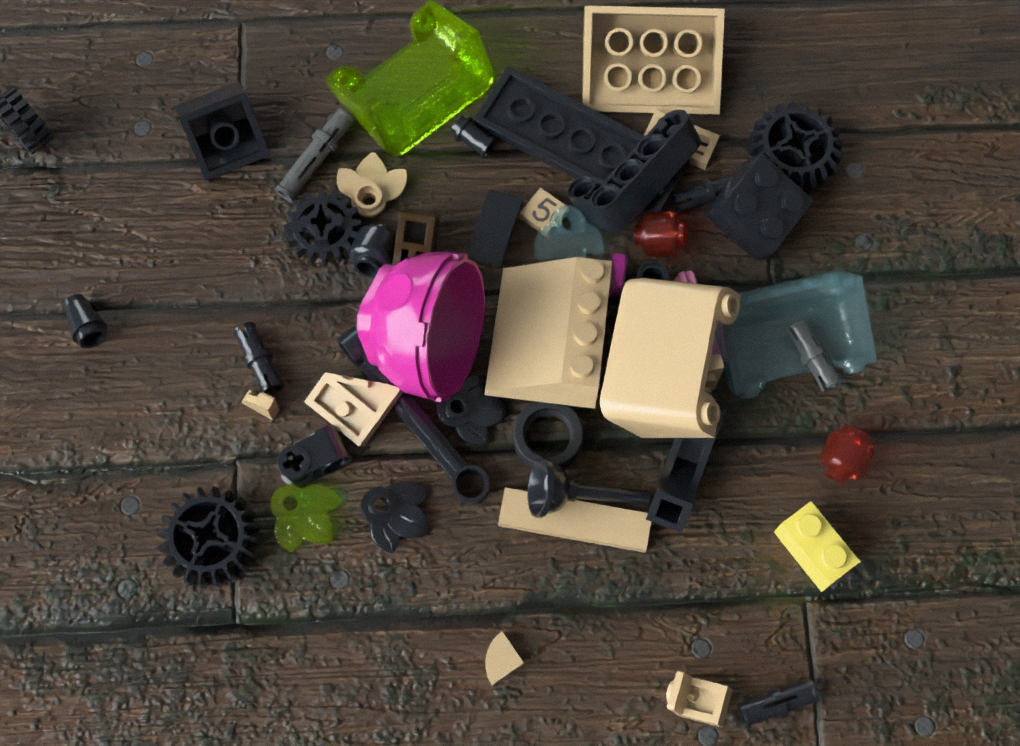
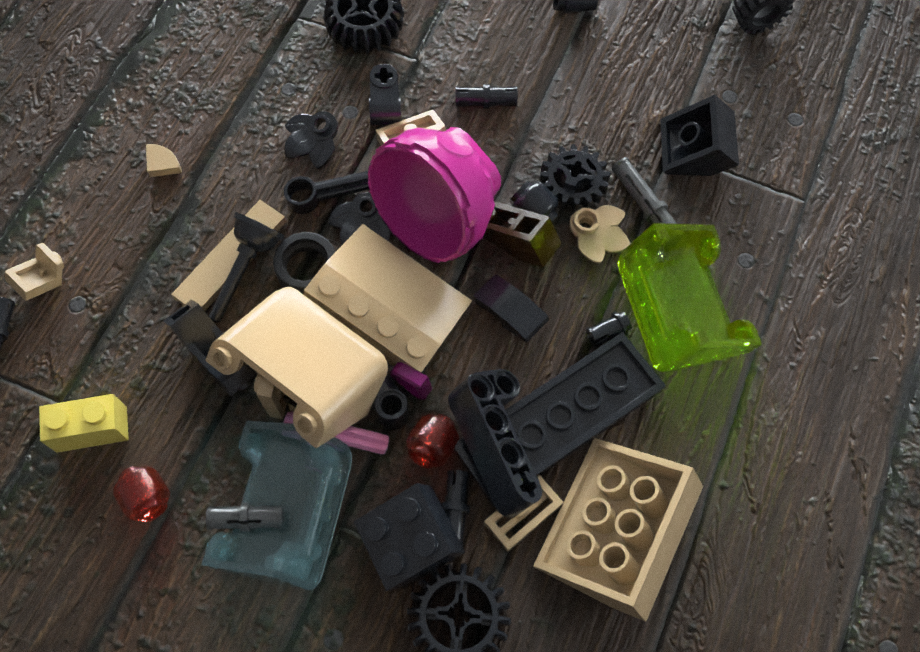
camera: 115 degrees right, 5 degrees down
tan tile [242,389,280,420] -> none
clear neon green plate [270,484,341,552] -> none
tan tile [519,188,568,238] -> none
clear light blue plate [534,205,603,260] -> none

